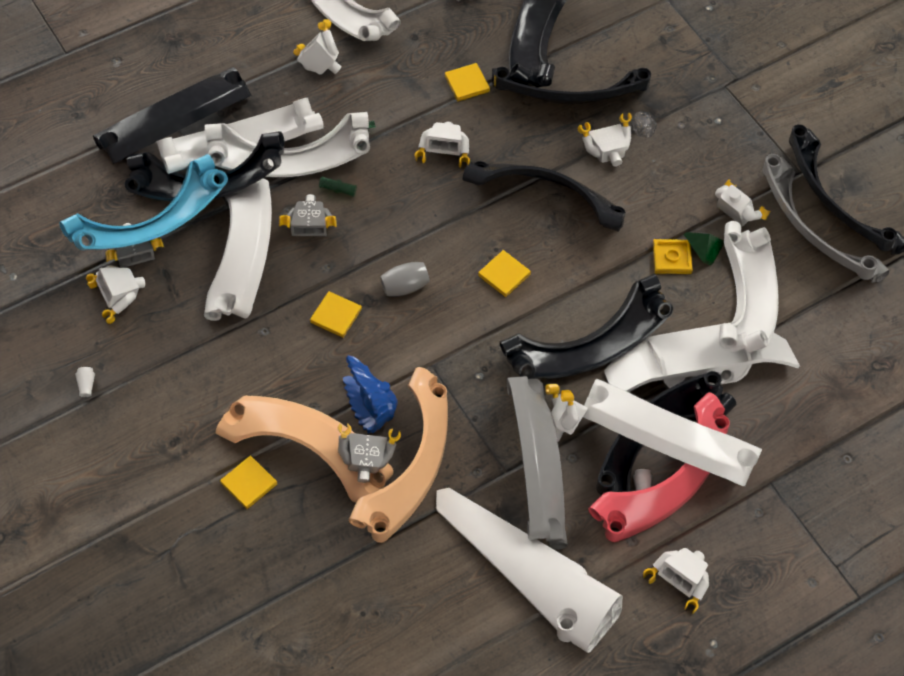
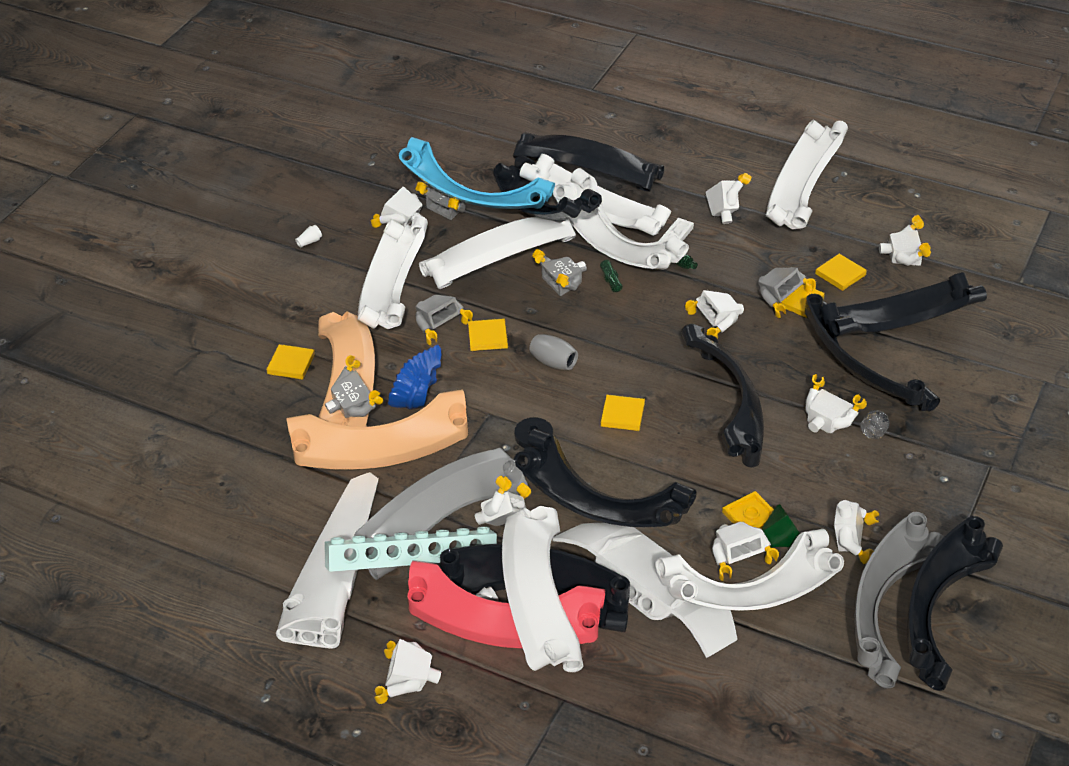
camera: 60 degrees right, 15 degrees down
none -> light aqua brick [325,527,497,572]
none -> white panel [357,216,428,329]
none -> light grey torso [415,295,473,345]
none -> black plate [514,417,553,448]
none -> white plate [659,218,694,241]
none -> white torso [712,522,779,581]
none -> light grey torso [759,267,816,318]
none -> yellow tile [815,253,867,291]

